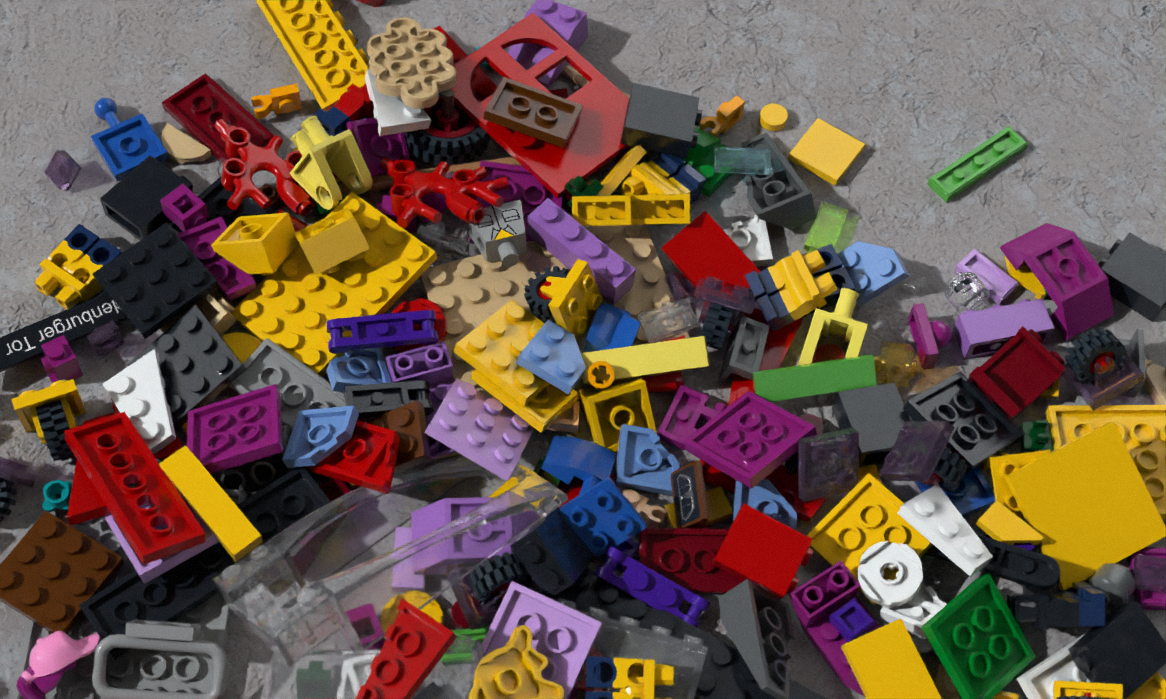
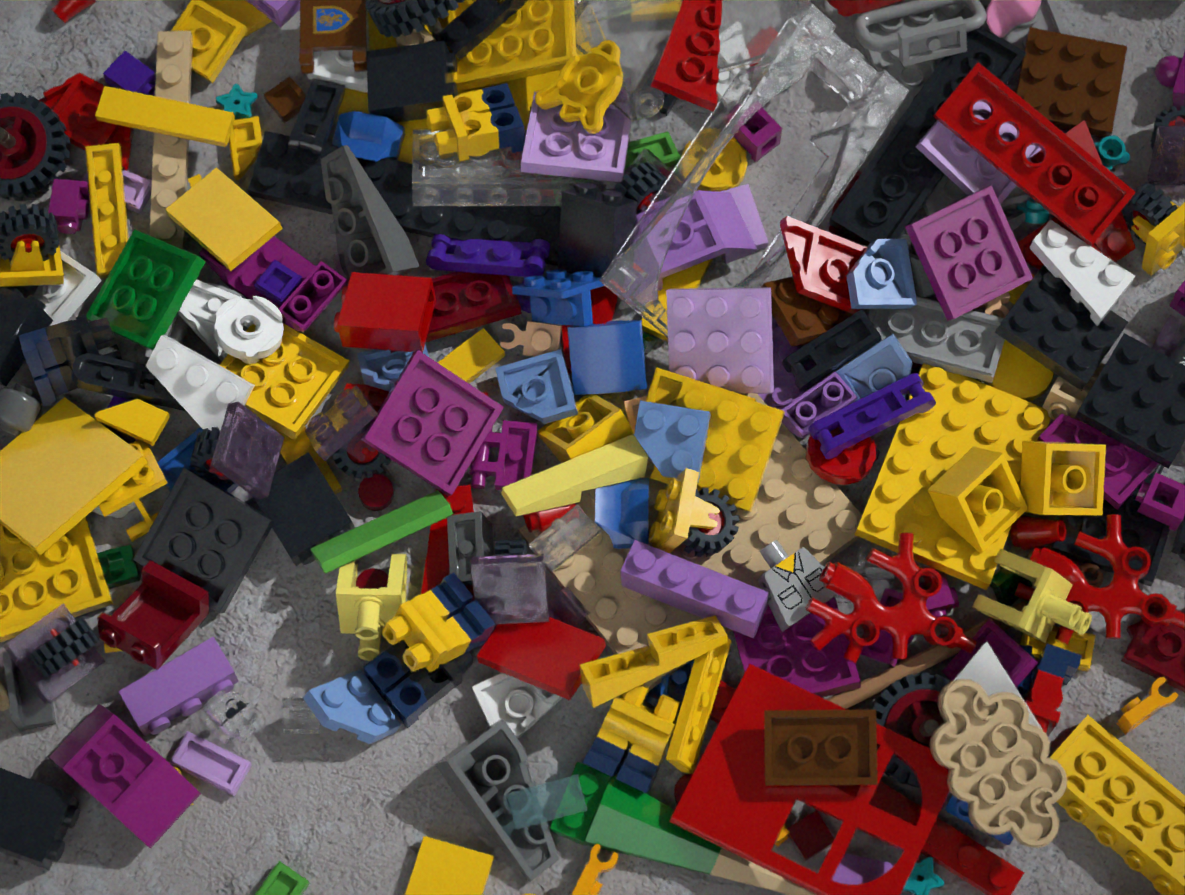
camera: 165 degrees right, 10 degrees up
yellow slope [159,445,263,562] -> none
dark green tile [564,175,603,208] -> none
light orange bush [587,361,615,390] -> none
black brick [620,83,702,159] -> none
slope [670,461,709,529] -> none
clear neon green tile [803,201,849,252] -> none
clear yellow brick [874,341,917,389] -> none
magenta tile [908,303,952,370] -> none

